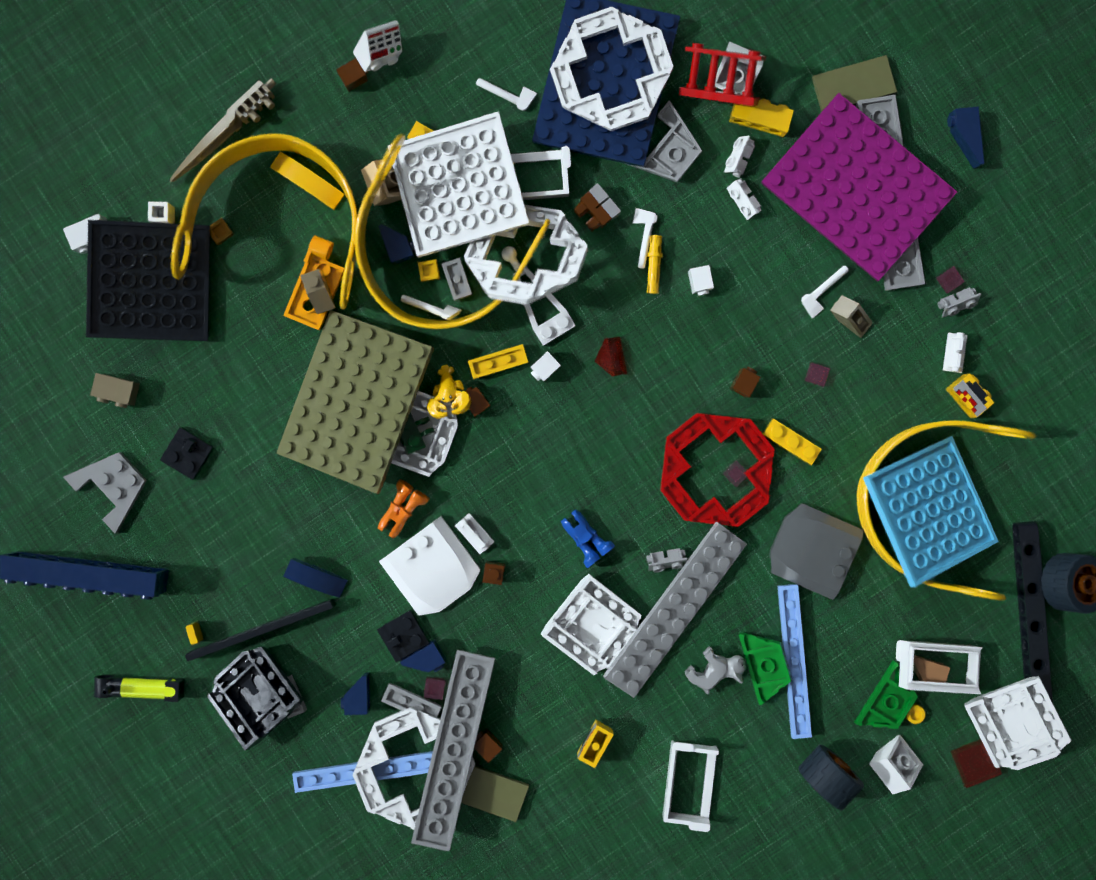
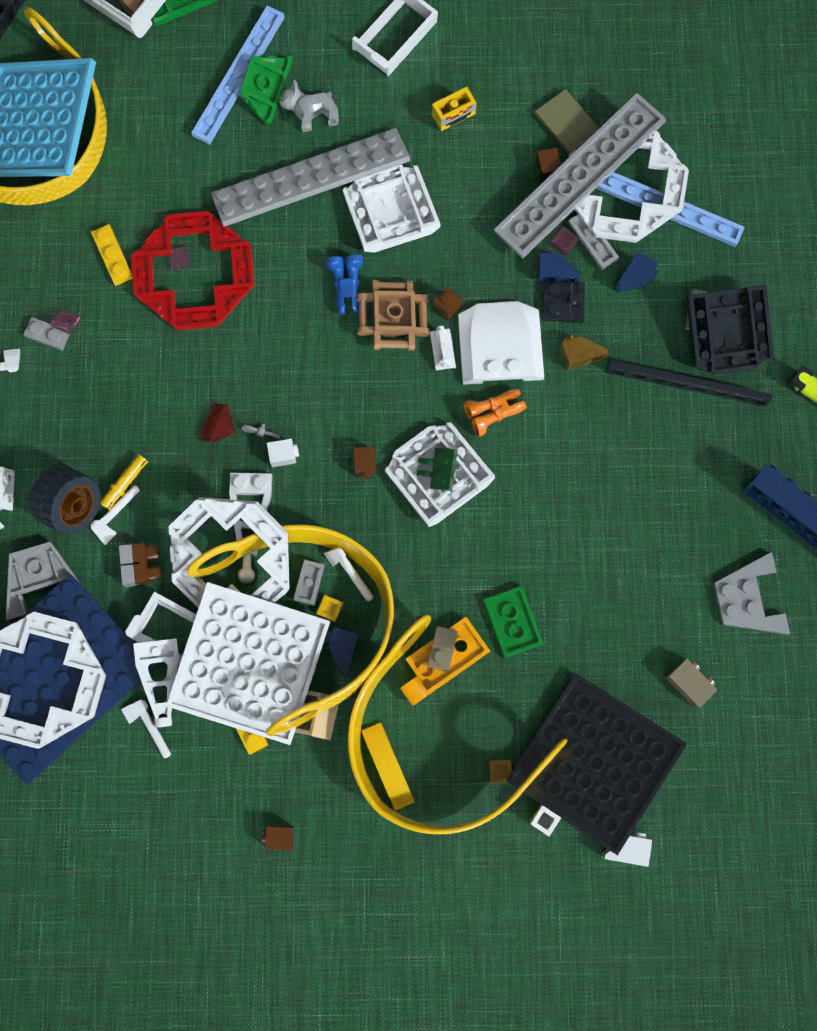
camera: 145 degrees left, 10 degrees down
black hinge [160,427,214,480] -> none
dark tan piece [170,78,276,182] -> none
yellow tile [186,621,203,645] -> none
olive plate [276,310,434,494] -> none
dark blue slope [283,558,348,598] -> none
white slope [353,20,402,72] -> none
yellow animal [427,365,471,419] -> none
yellow plate [468,344,528,379] -> none
light grey hinge [646,548,687,572] -> none
white brick [688,265,714,296] -> none
reddish brown brick [730,367,761,398] -> none
dark grey wedge [770,503,864,600] -> none
clear pink tile [805,363,830,387] -> none
none -> light grey plate [24,317,70,351]
none -> black wheel [29,465,101,535]
none -> clear pink tile [51,310,80,334]
none -> white plate [133,639,179,727]
none -> light grey piece [242,423,280,439]
none -> medium nougat brick [357,280,430,351]
none -> green tile [483,585,544,659]
none -> pearl gold slope [560,336,609,370]

